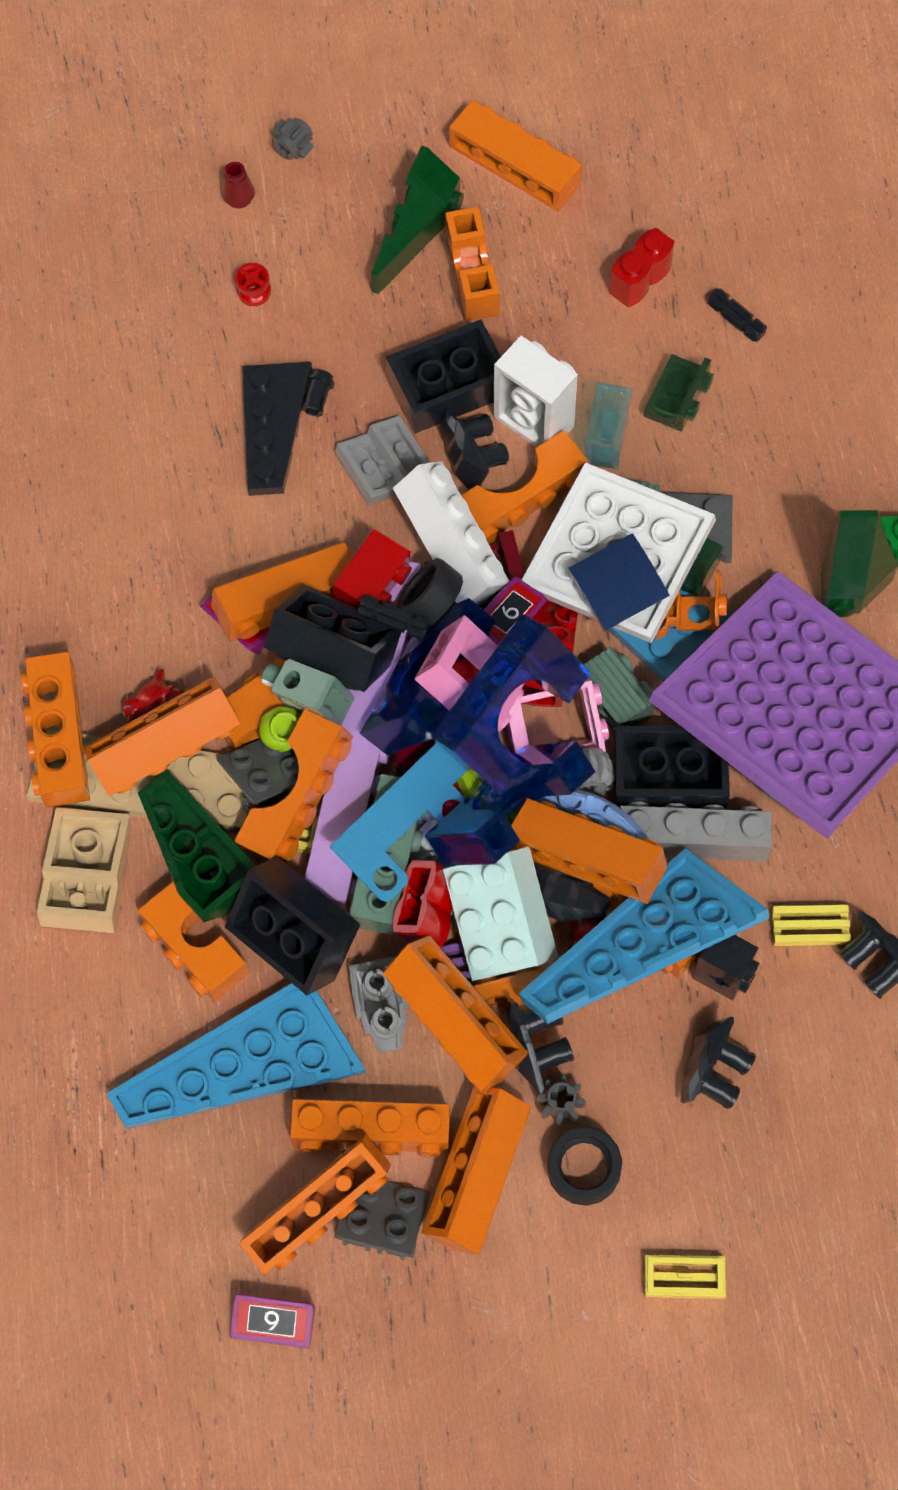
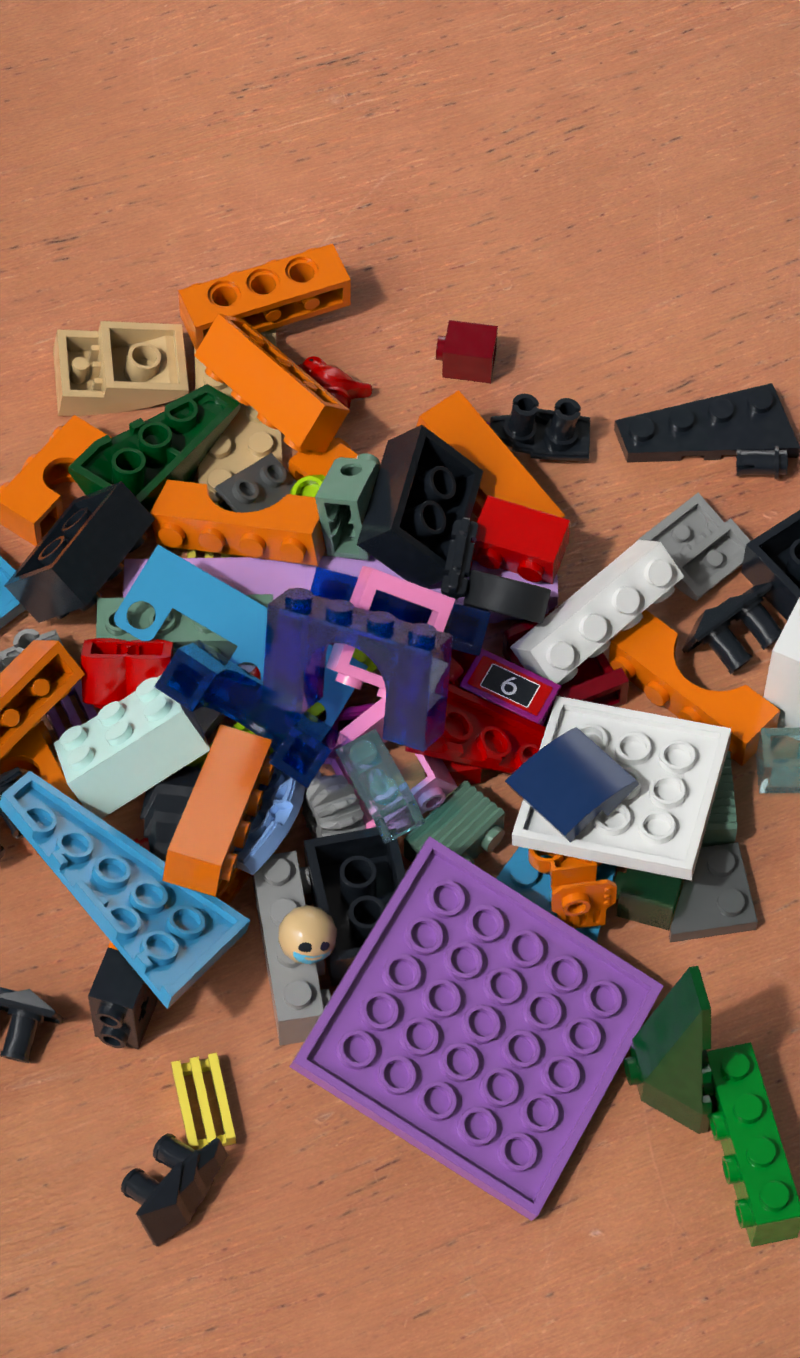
camera: 75 degrees right, 10 degrees down
none -> tan piece [278,905,337,965]
none -> clear light blue brick [335,729,425,844]
none -> dark red brick [436,320,498,384]
none -> black connector [490,394,590,461]

